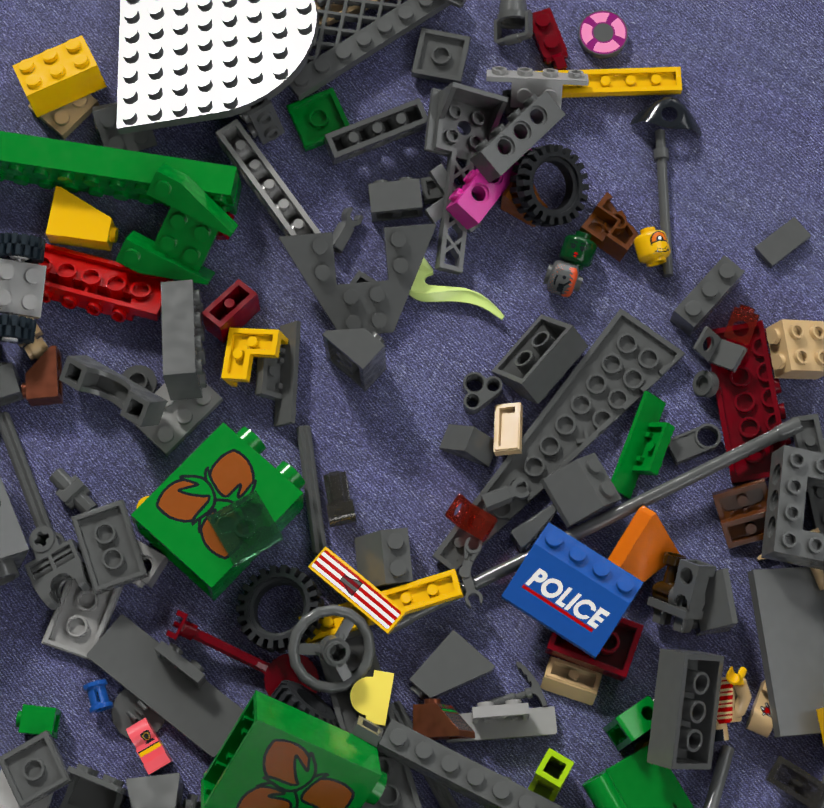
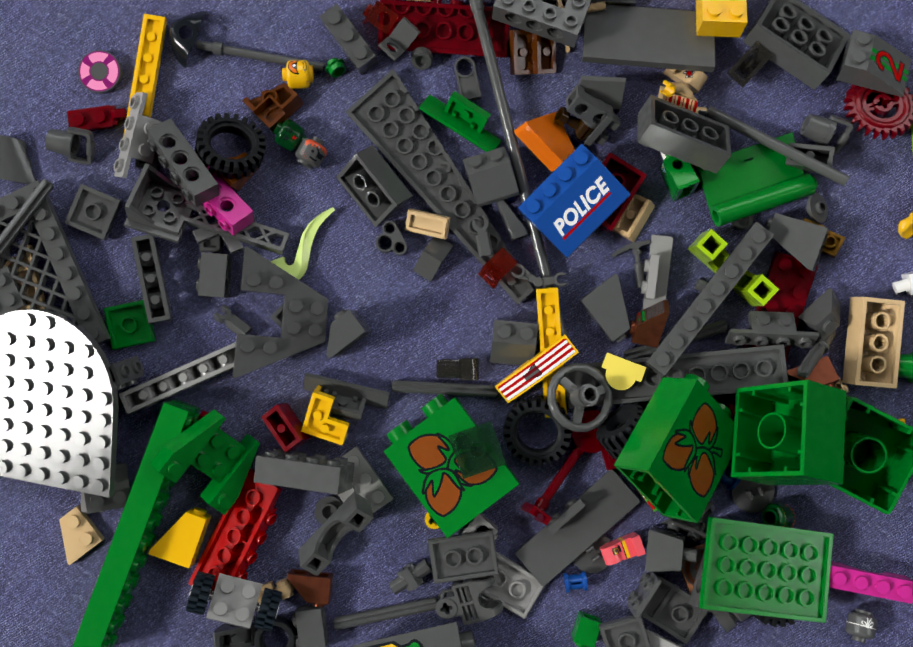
camera: 80 degrees left, 15 degrees up
yellow brick [13,35,107,117] -> none
dark grey tile [352,715,384,747] -> none
none -> green plate [325,58,346,78]

